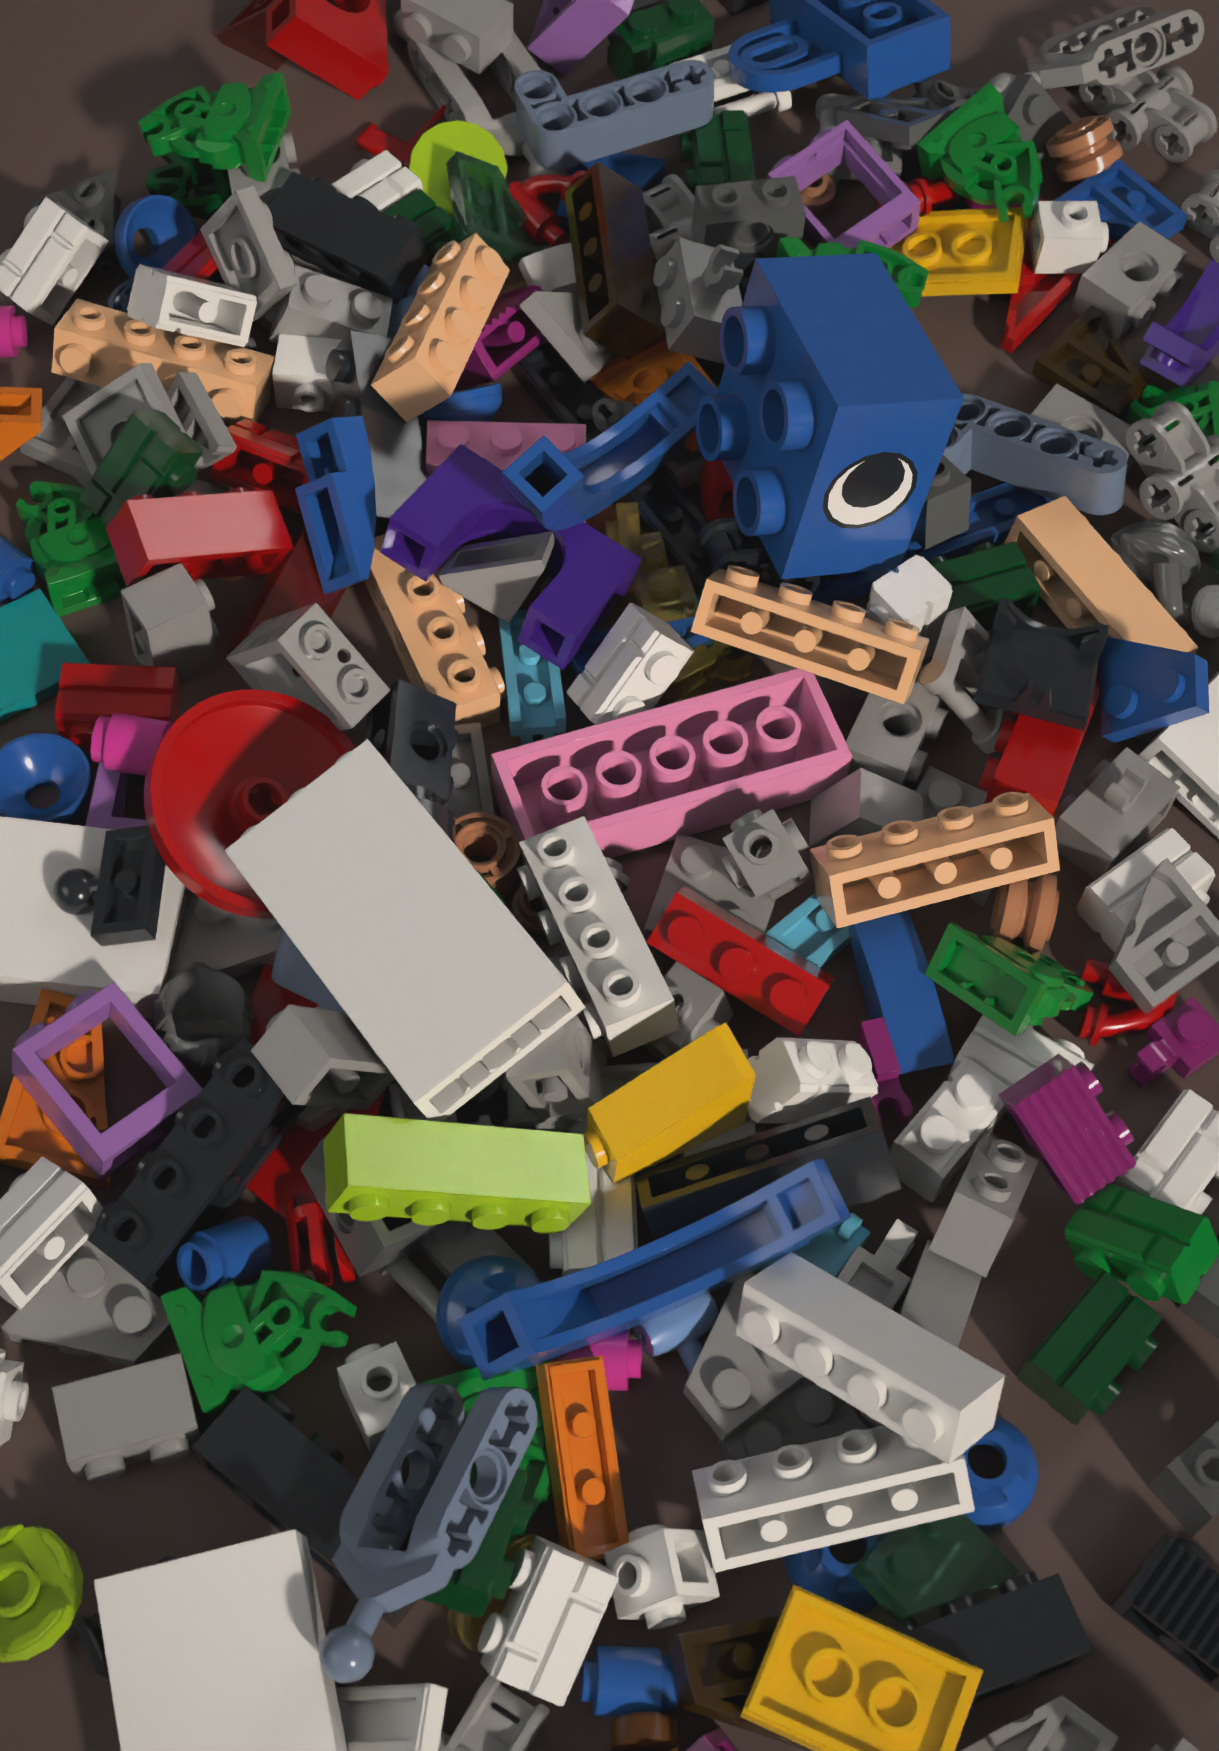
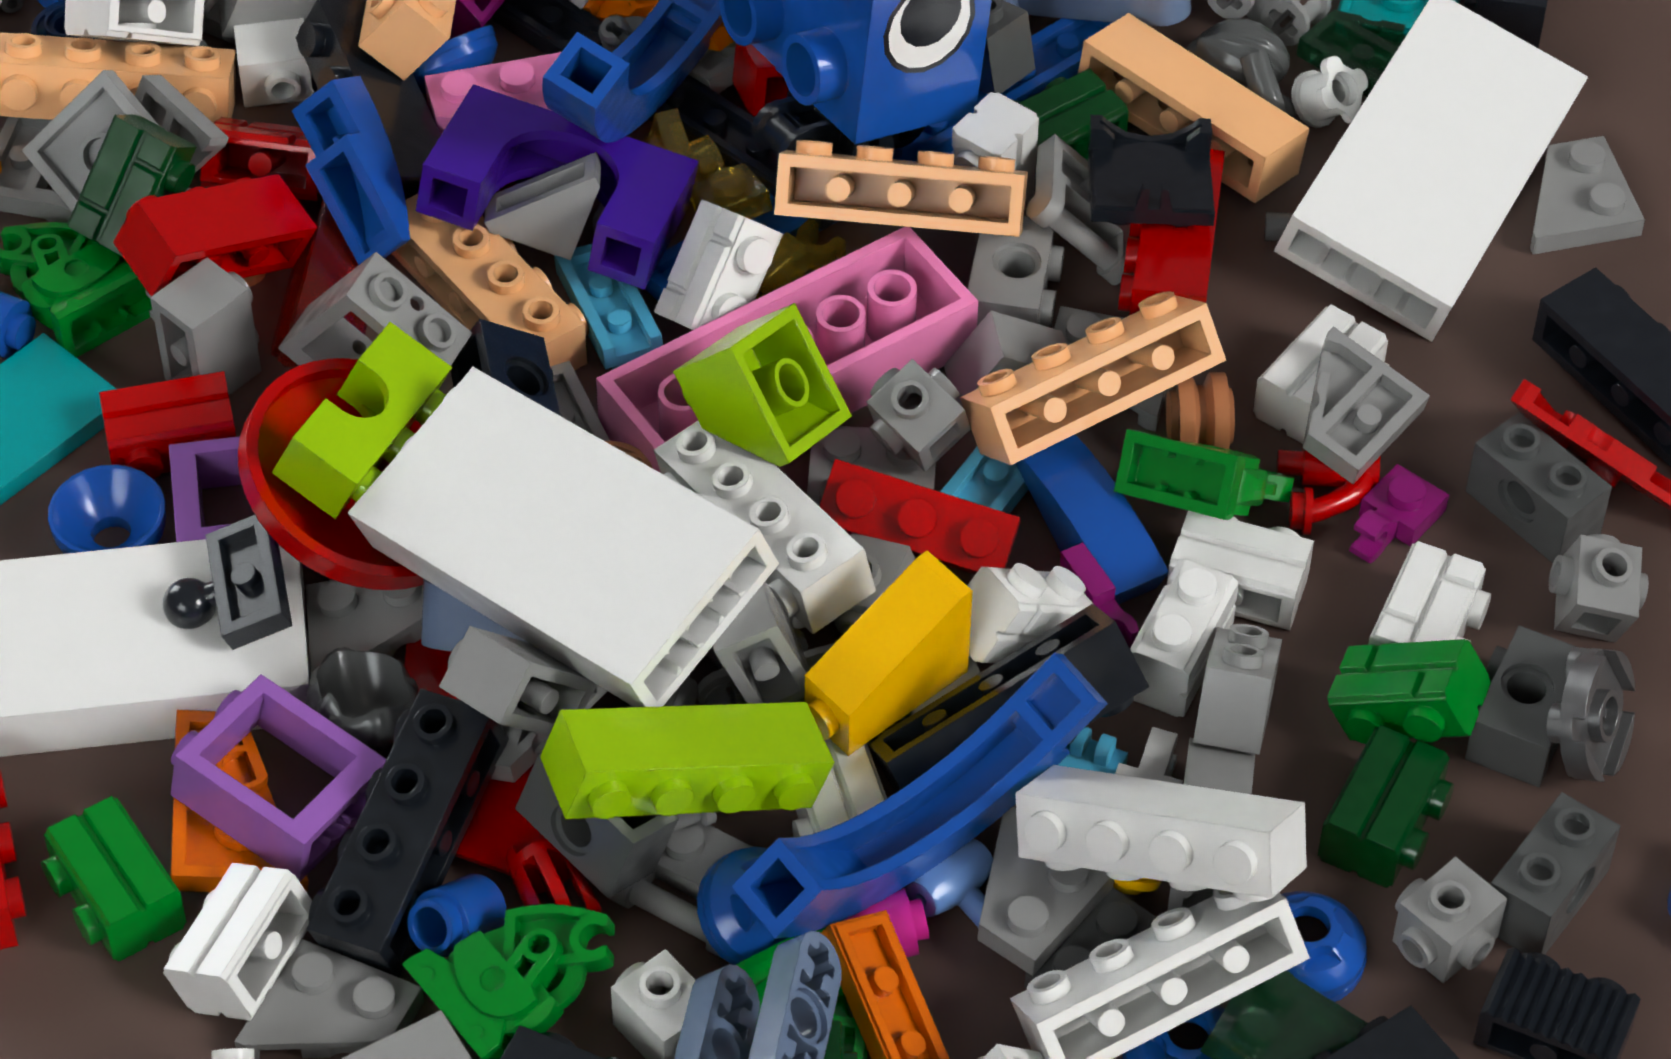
camera: 10 degrees left, 10 degrees down
dark pink brick [91,713,172,776] -> none
magenta brick [998,1054,1136,1205] -> none
light grey brick [1053,747,1180,880] -> none
blue wing [1100,637,1210,743] -> none
none -> lime arch [272,322,452,519]
none -> lime slope [673,303,852,467]
none -> light grey brick [1392,856,1507,984]

